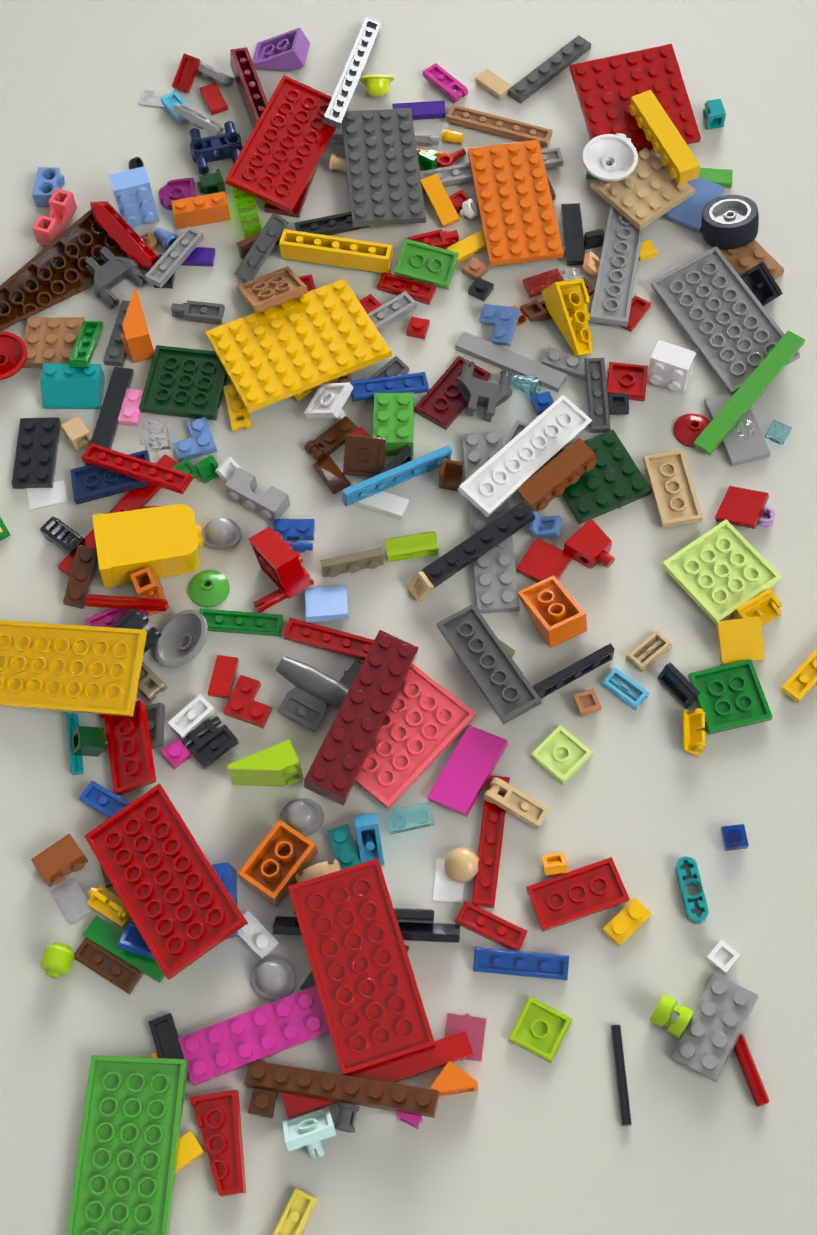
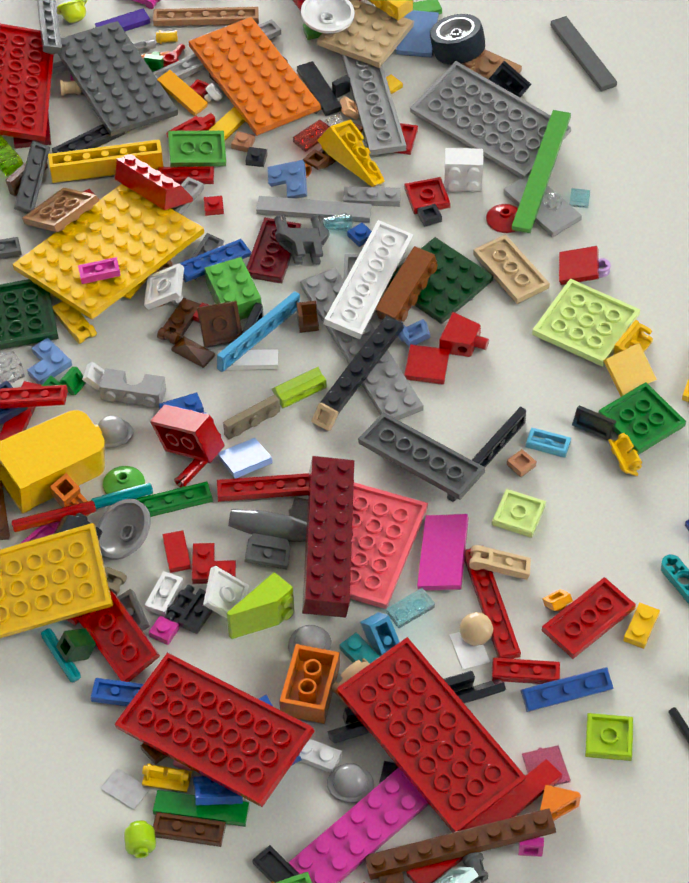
camera: 25 degrees left, 10 degrees down
dark orange brick [31,833,88,887] -> none
orange slope [517,575,587,648] -> none
dark grey tile [584,358,611,433] -> none
tan tile [626,630,672,672] -> none
none -> dark pink plate [78,257,121,284]
none -> teal axle [91,483,153,509]
none -> red slope [115,155,193,210]
none -> white plate [203,566,249,618]

